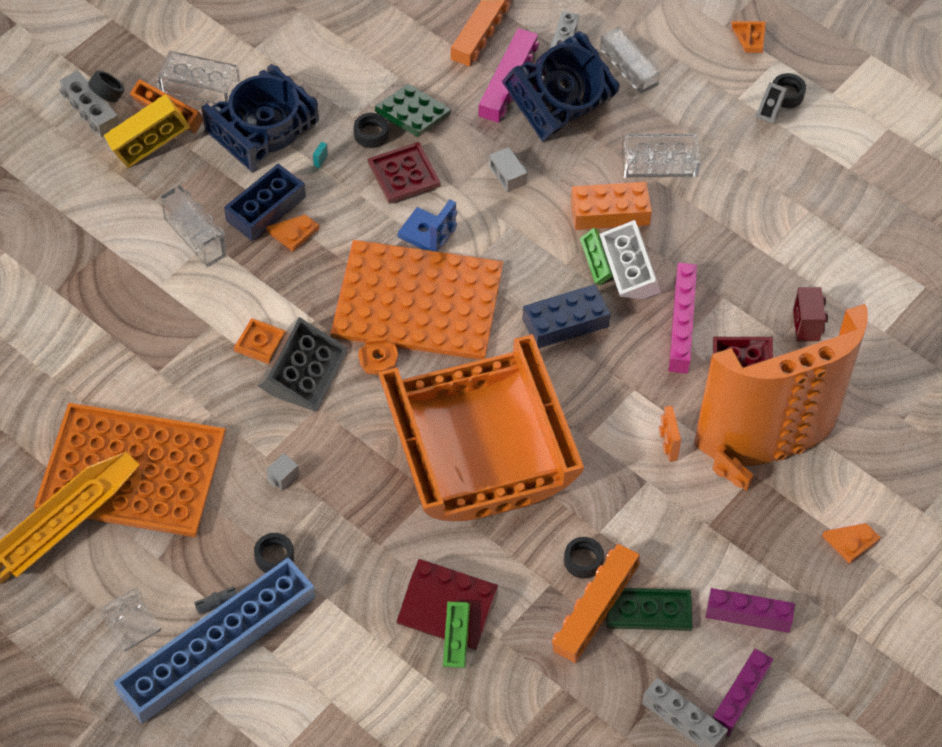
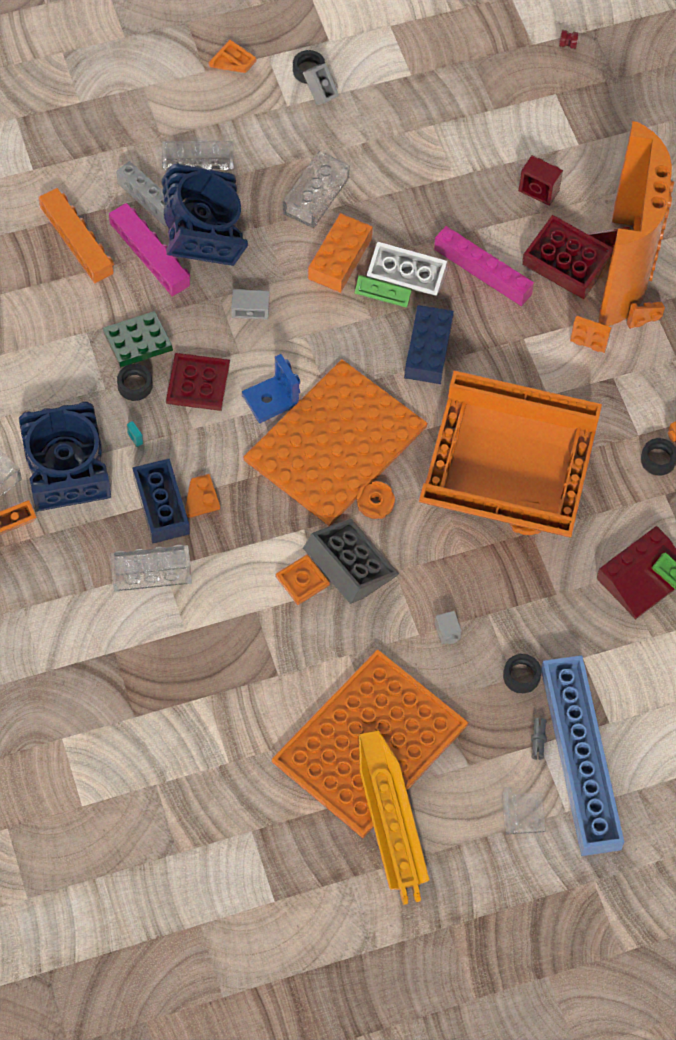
camera: 60 degrees left, 5 degrees up
yellow brick [104,94,190,168] -> none

